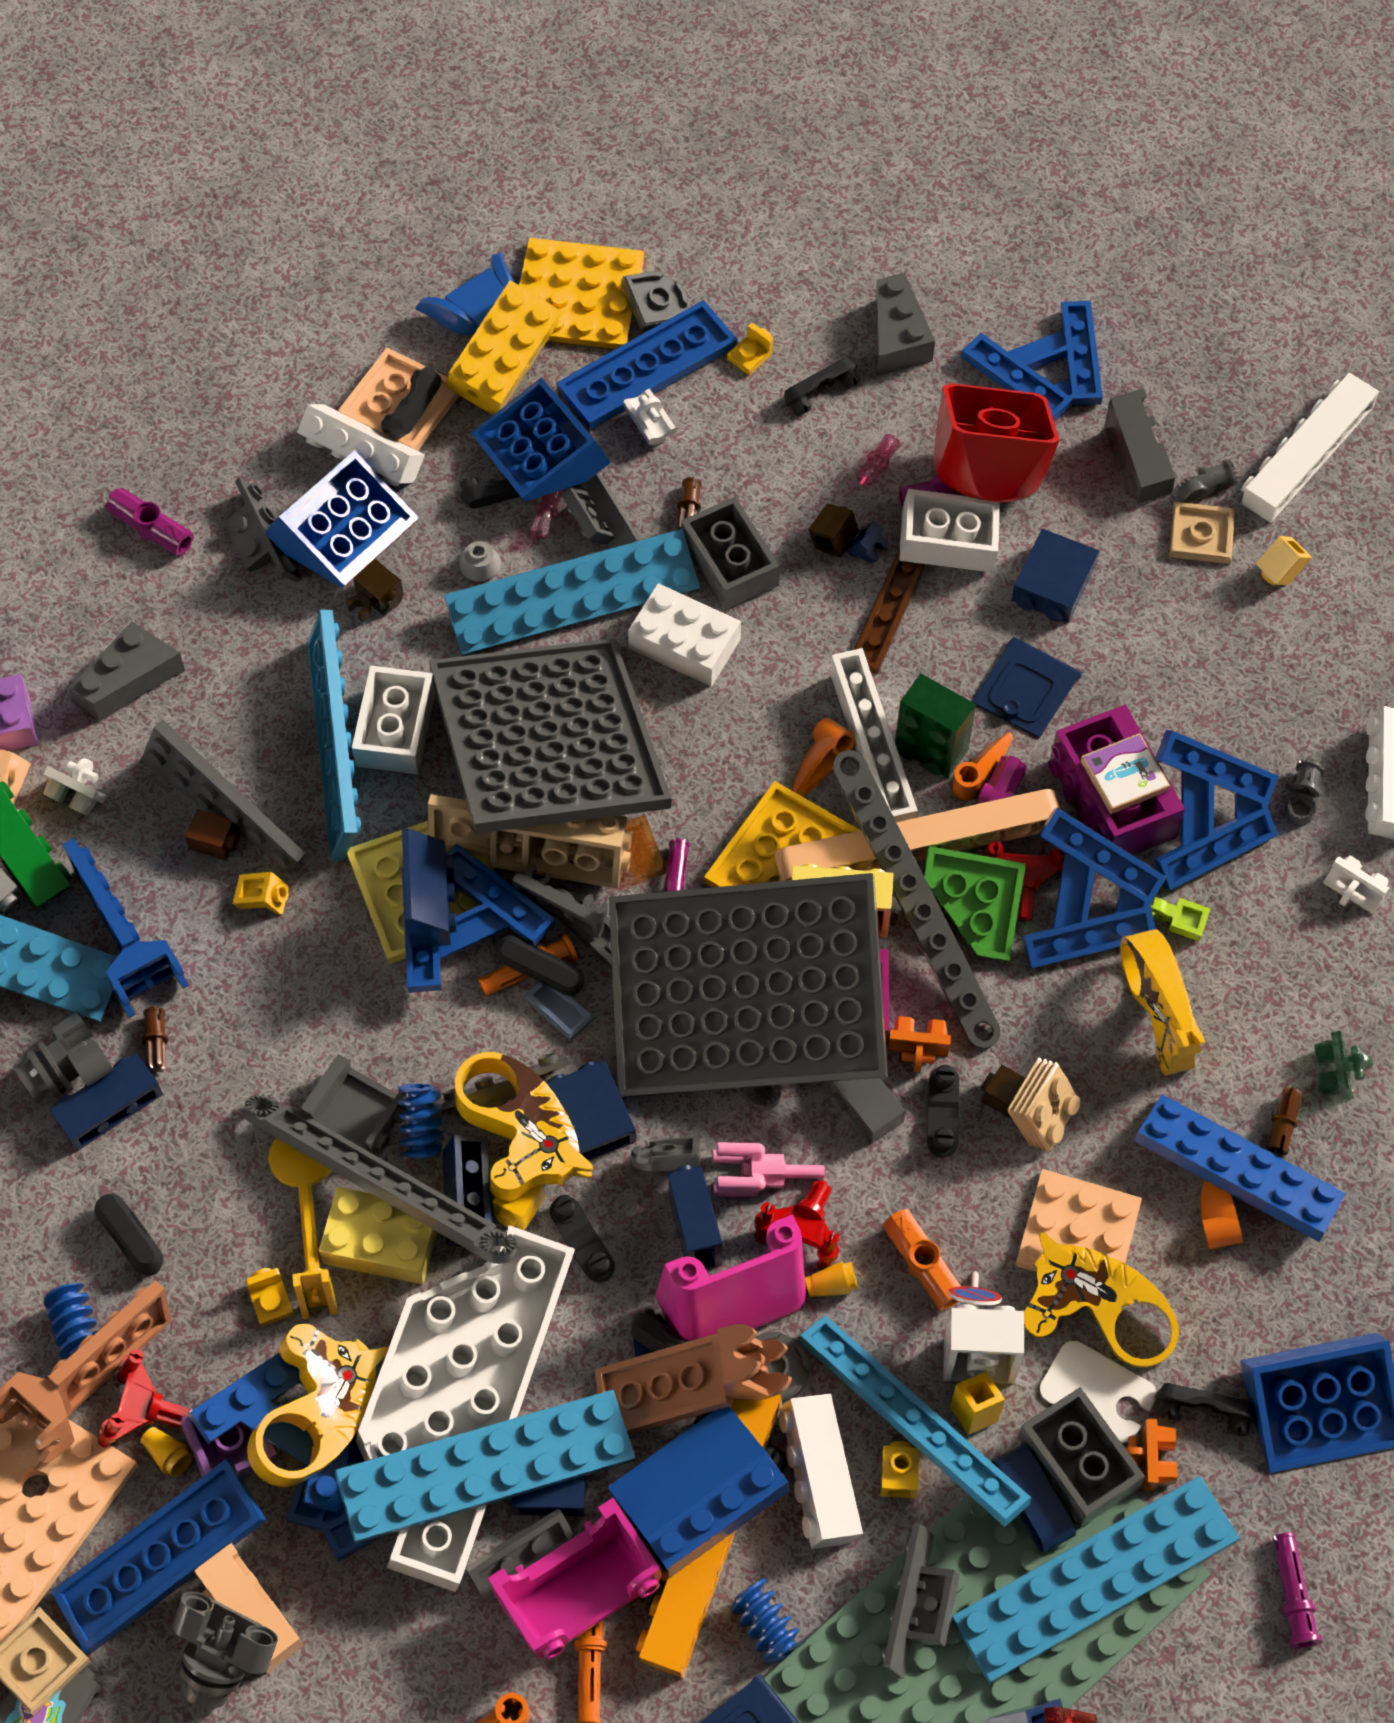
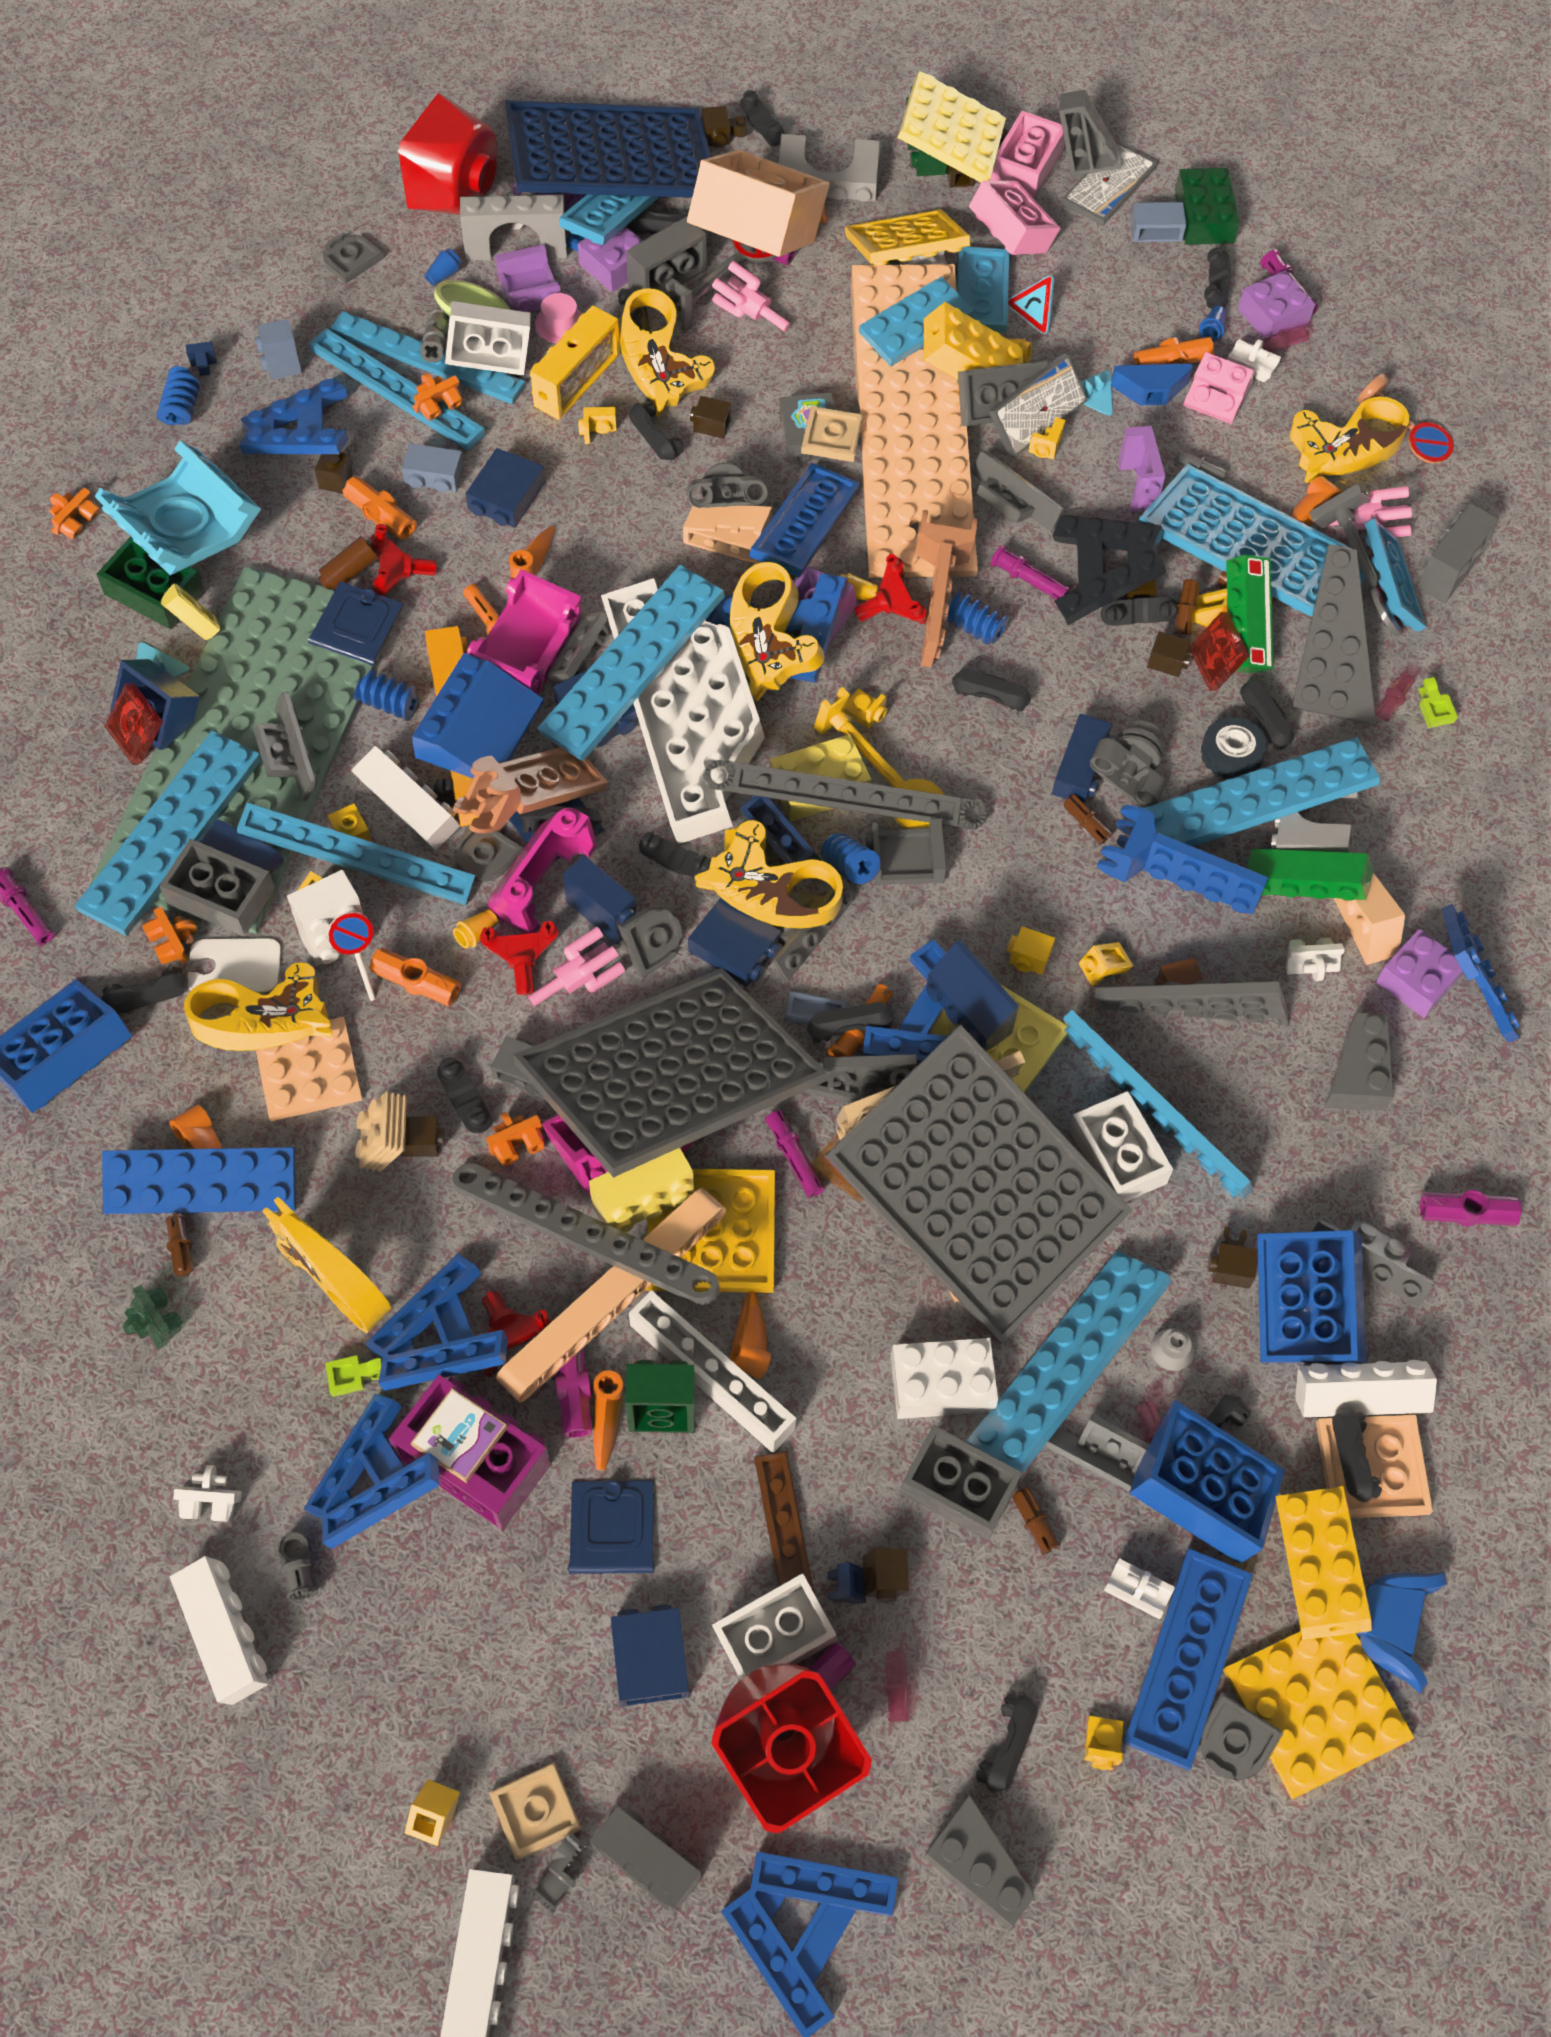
camera: 145 degrees right, 0 degrees up
bright green plate [923,846,1026,961] -> none
none -> yellow brick [1006,926,1055,975]

